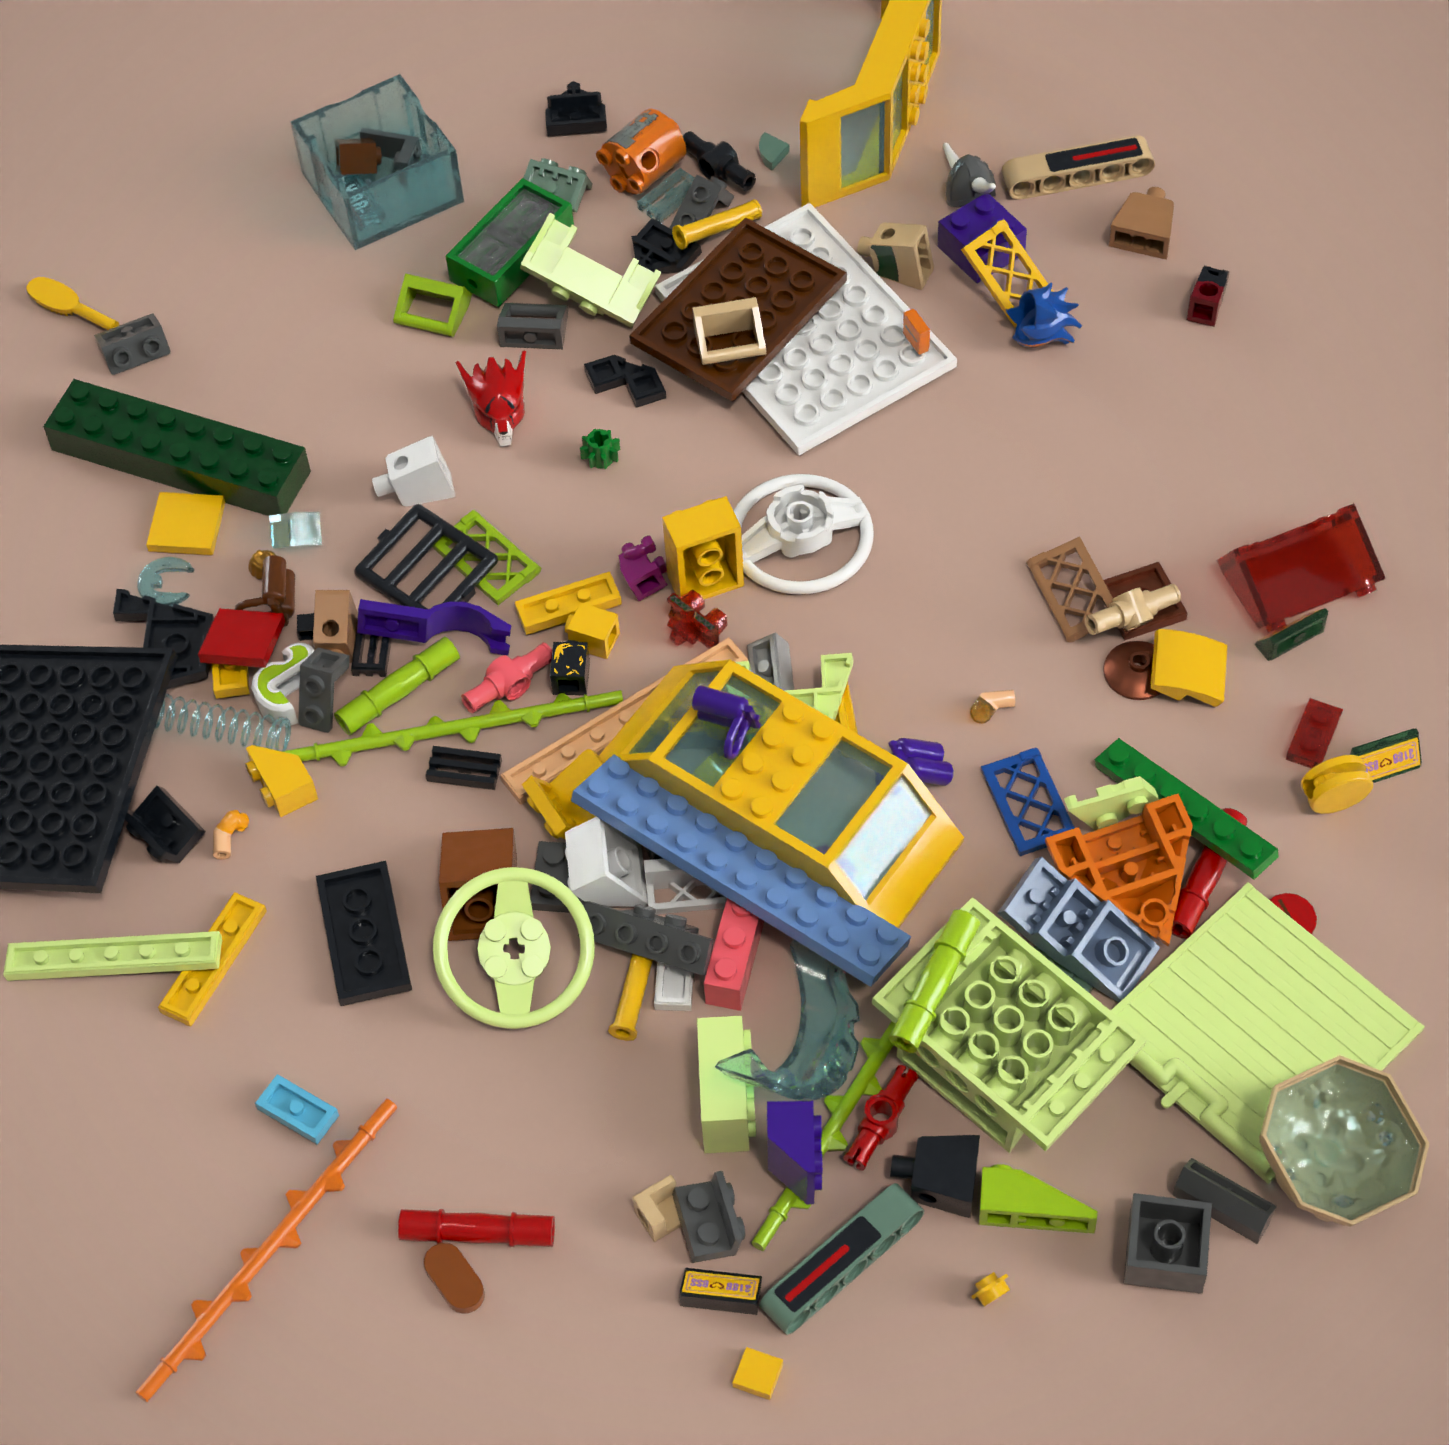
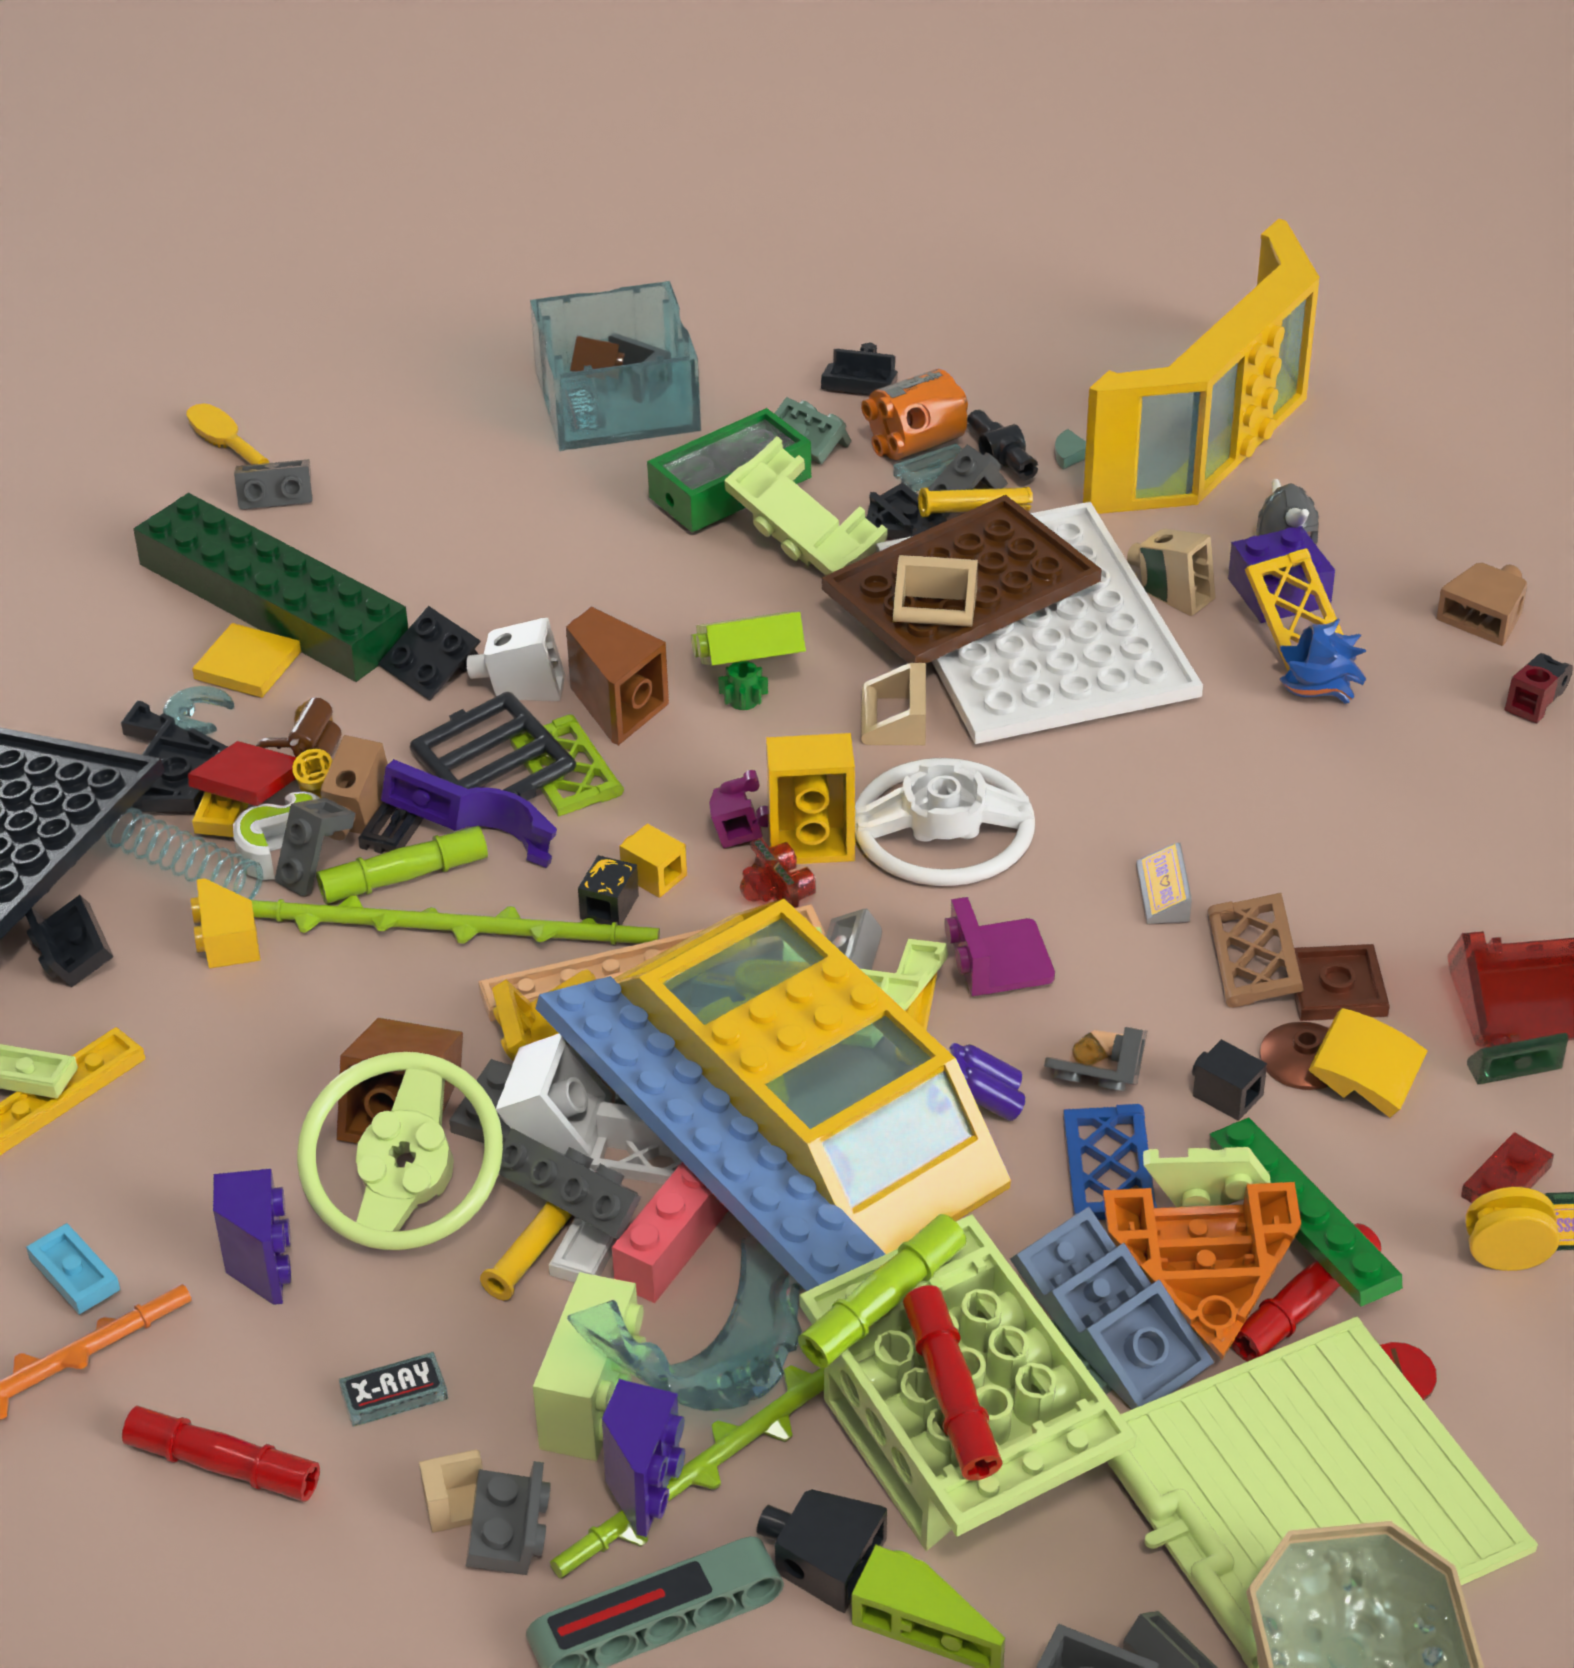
camera: 15 degrees right, 15 degrees down
arm [213,810,249,860] -> none
clear light blue panel [270,512,322,548] -> none
black plate [316,861,412,1006] -> none
lime tile [393,273,472,337] -> none
dark orange tile [424,1243,485,1314] -> none
black tile [426,746,502,790] -> none
red piece [455,351,526,446] -> none
coral pin [461,642,552,714] -> none
dark grey tile [497,303,568,350] -> none
yellow plate [514,571,622,635] -> none
black tile [584,355,666,408] -> none
slope [679,1268,762,1315] -> none
dark purple piece [692,685,761,760] -> none
red pin [843,1065,919,1170] -> none
orange tile [903,308,930,355] -> none
tan beam [1001,135,1155,200] -> none
tan pin [1085,584,1181,635] -> none
none -> dark purple slope [213,1169,291,1305]
none -> yellow wheel [292,749,333,798]
none -> tile [338,1352,448,1427]
none -> black hinge [378,605,481,701]
none -> dark orange slope [566,606,669,746]
none -> lime brick [691,612,806,665]
none -> tan tile [861,663,926,745]
none -> red piece [903,1285,1003,1480]
none -> magenta bracket [944,897,1055,996]
none -> dark grey bracket [1044,1027,1148,1091]
none -> slope [1136,843,1192,924]
none -> black brick [1192,1039,1267,1121]

